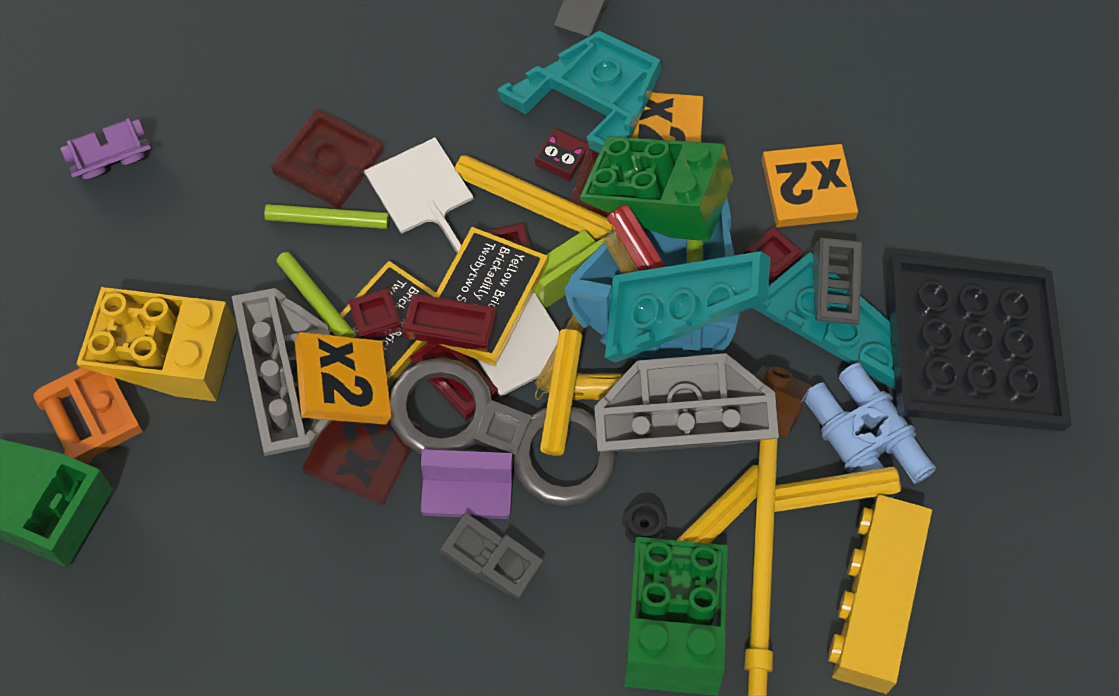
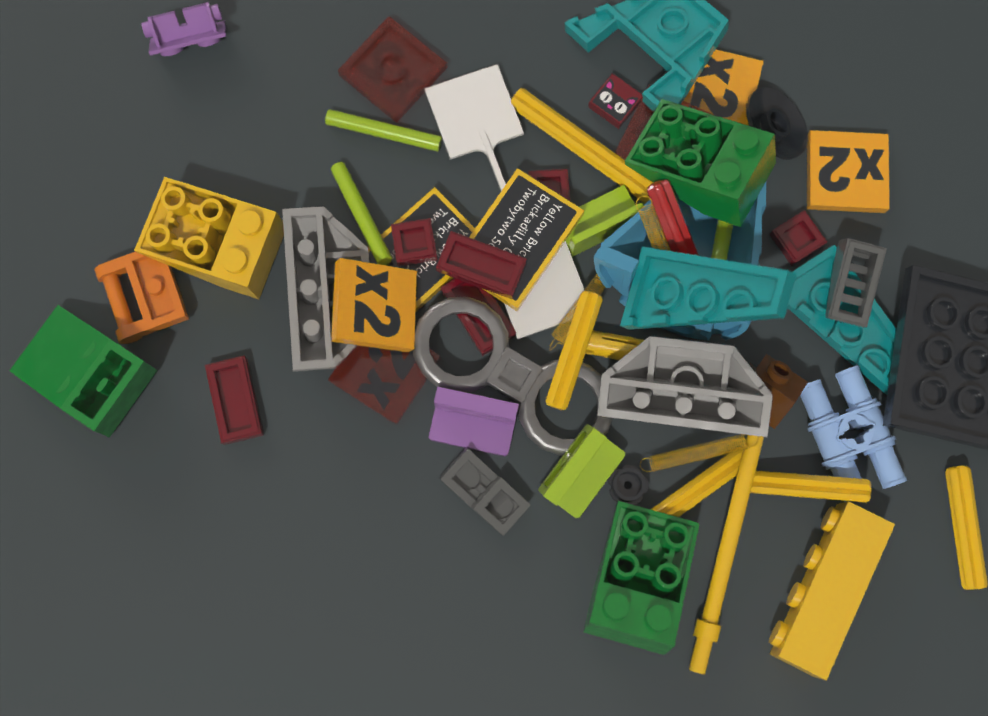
camera: 10 degrees right, 15 degrees up
none -> dark red tile [205,355,264,445]
none -> lime panel [538,424,625,518]
none -> yellow piece [640,434,759,472]
none -> black dish [746,87,808,160]
none -> yellow axle [945,466,988,590]

